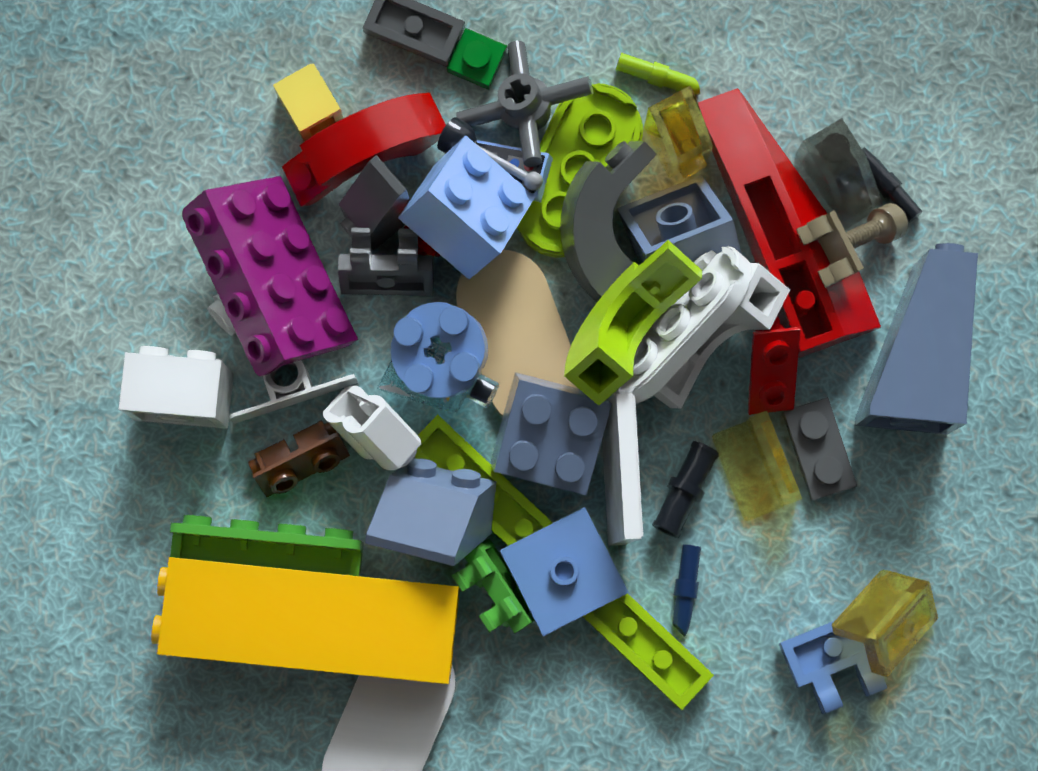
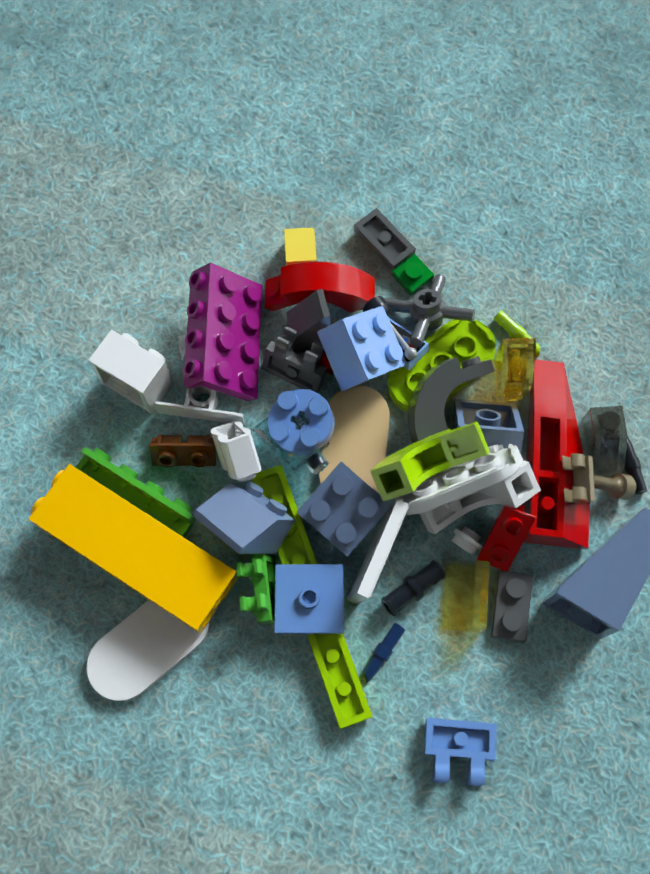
camera: 25 degrees right, 10 degrees down
clear yellow panel [832,570,938,677] -> none
none -> white plate [451,527,483,555]

